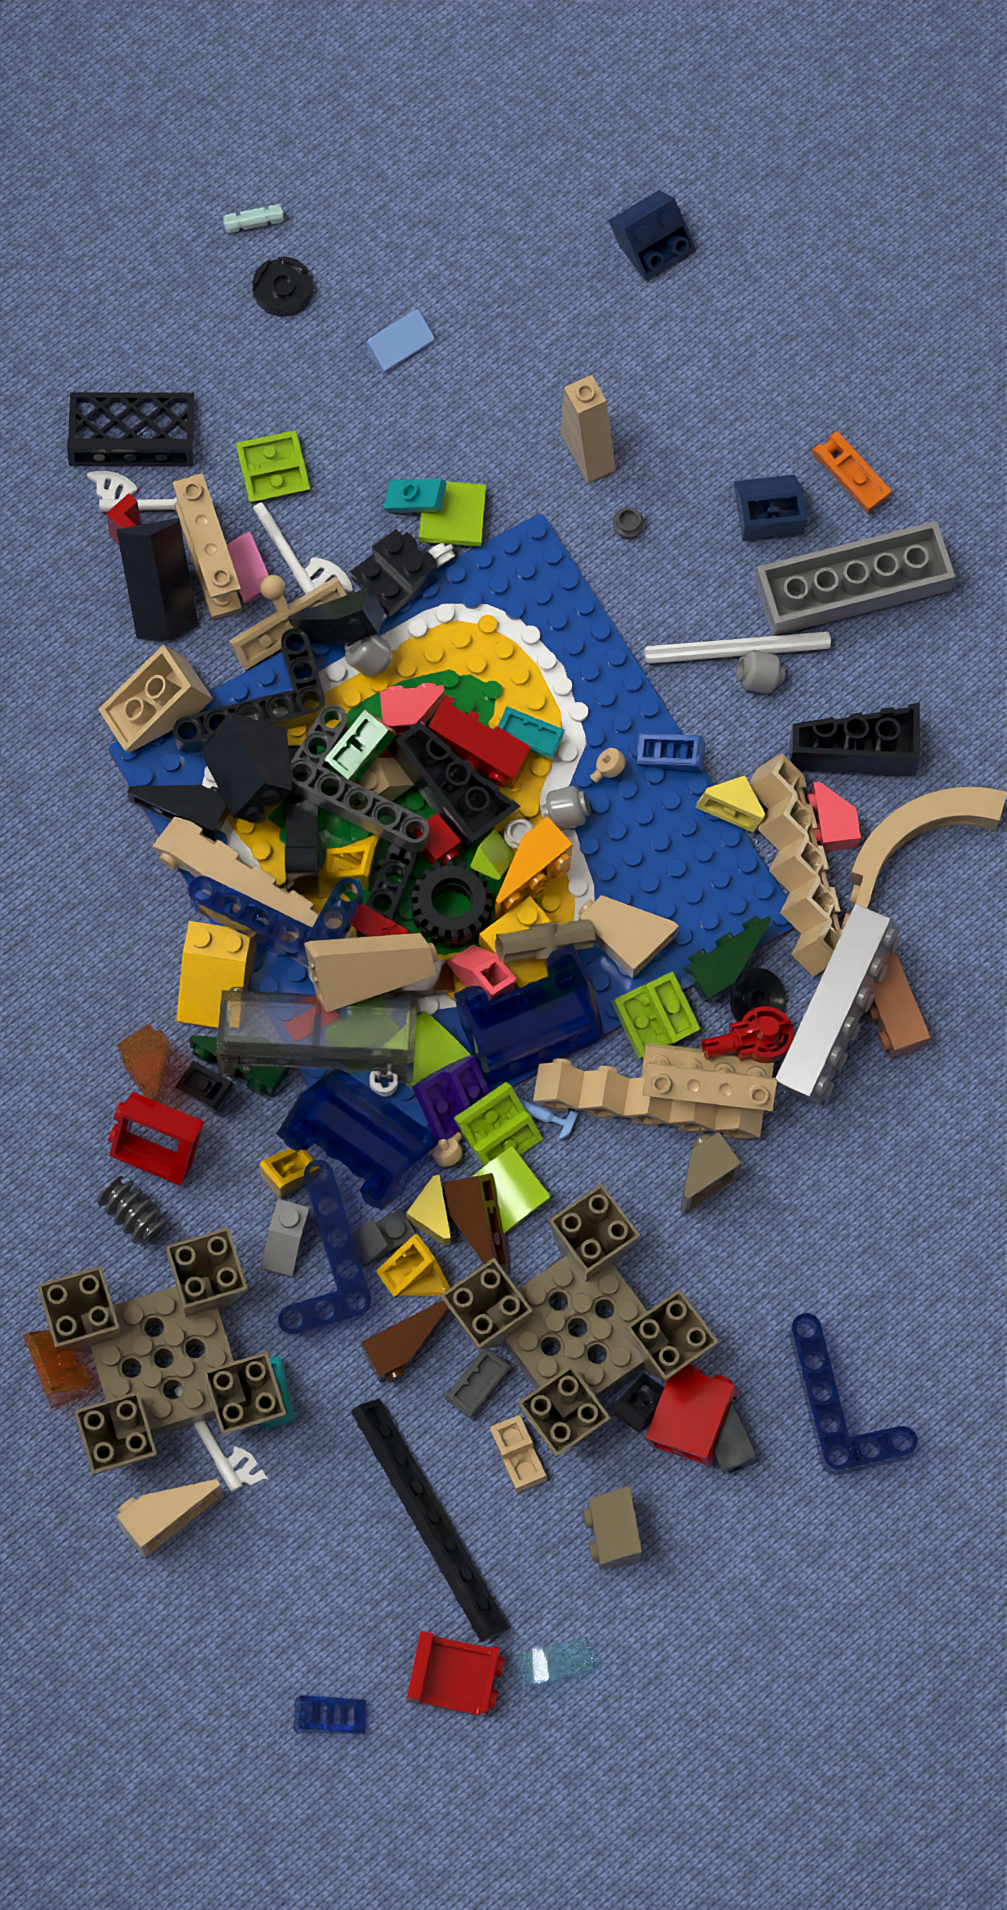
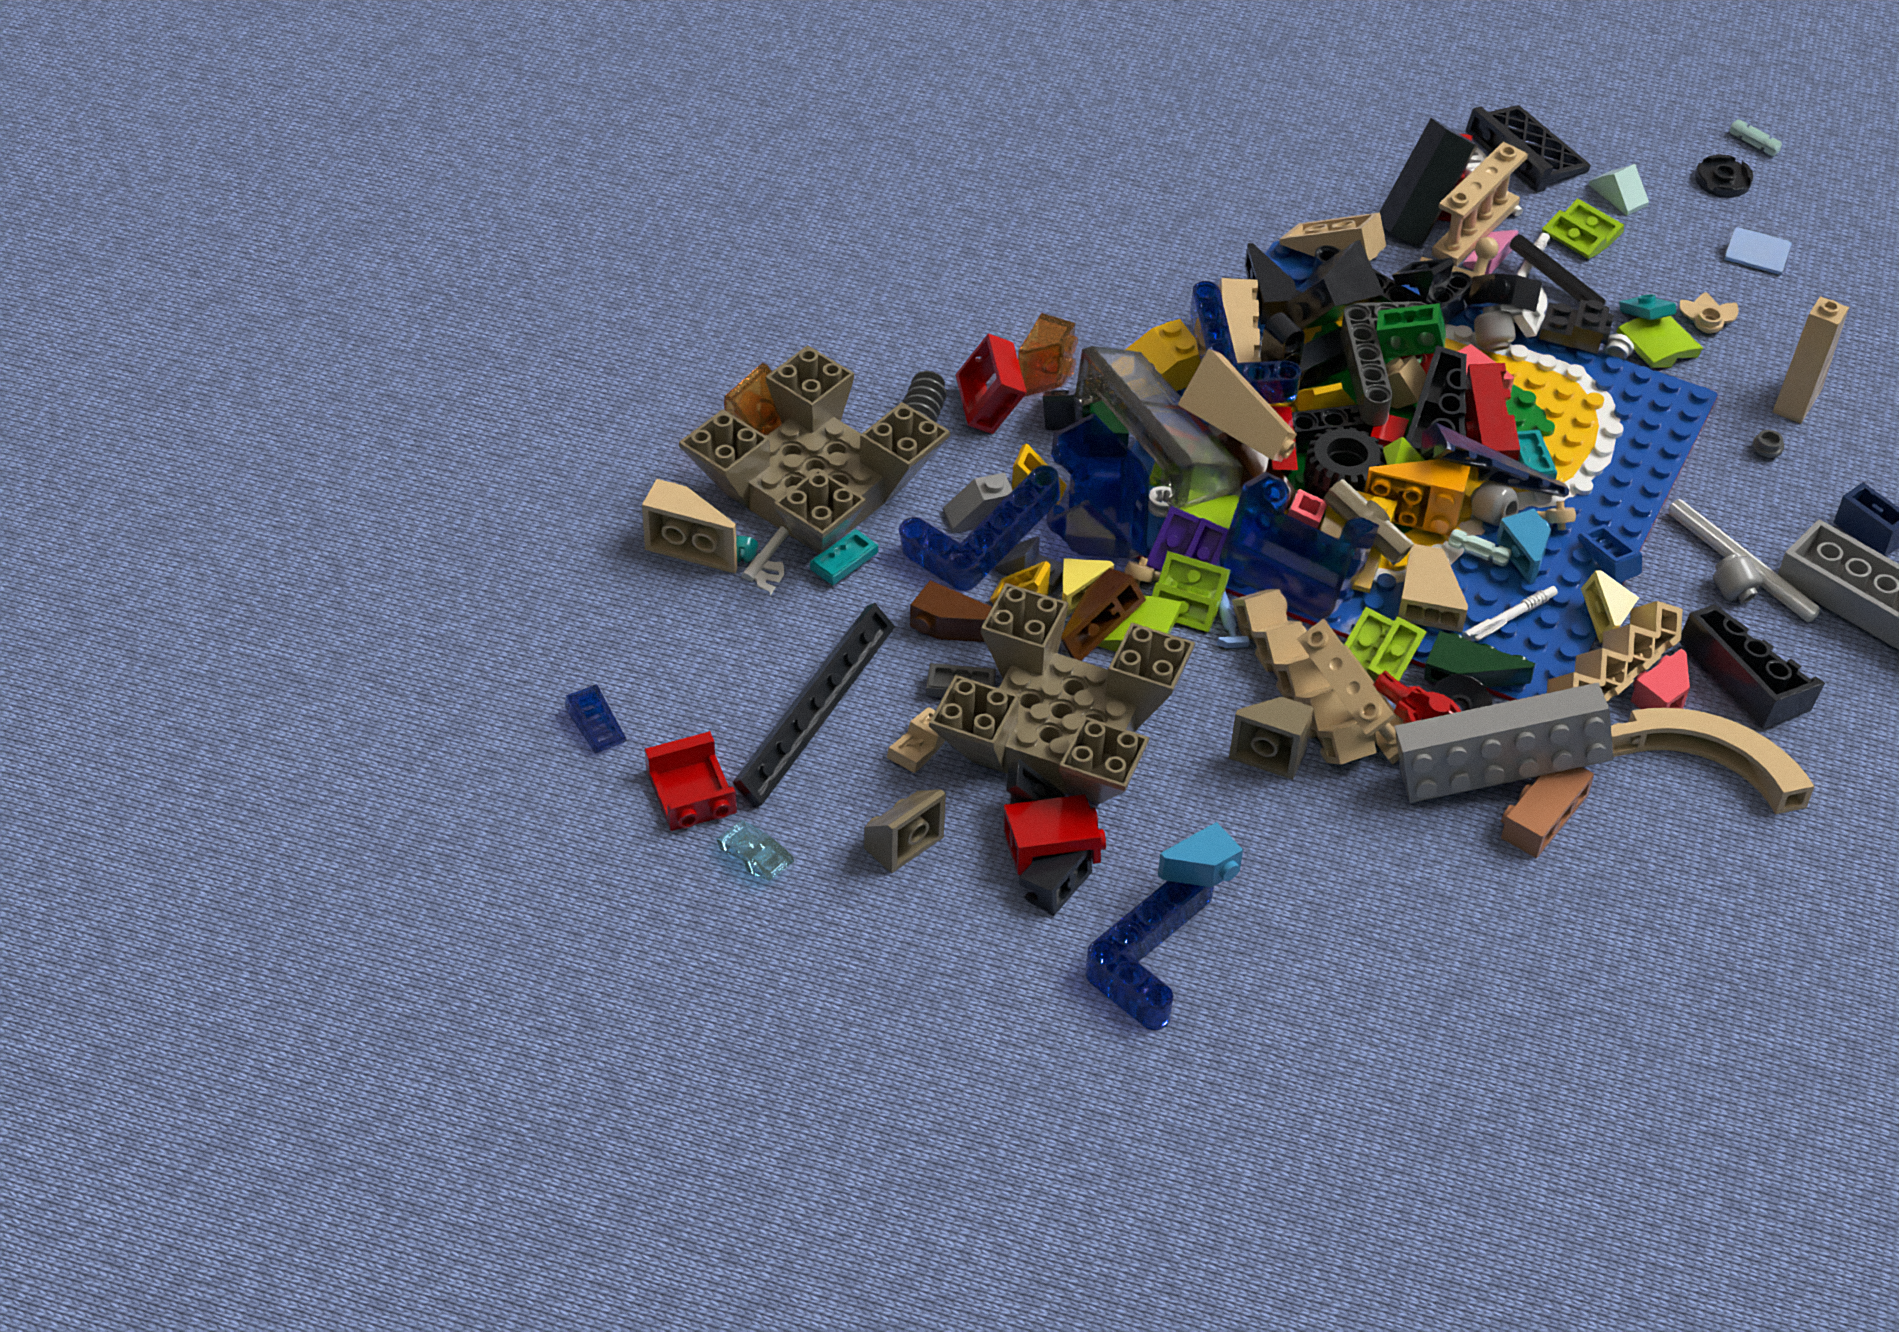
camera: 60 degrees right, 25 degrees down
none -> teal hinge [736,536,759,563]
none -> dark azure slope [1158,822,1243,887]
none -> black slope [1392,258,1454,304]
none -> dark blue wedge [1421,422,1569,498]
none -> light aqua axle [1448,529,1511,566]
none -> white piece [1462,586,1558,642]
none -> dark azure slope [1496,508,1551,584]
none -> black axle [1509,234,1606,305]
none -> light aqua slope [1589,164,1649,216]
none -> tan plate [1679,292,1739,333]

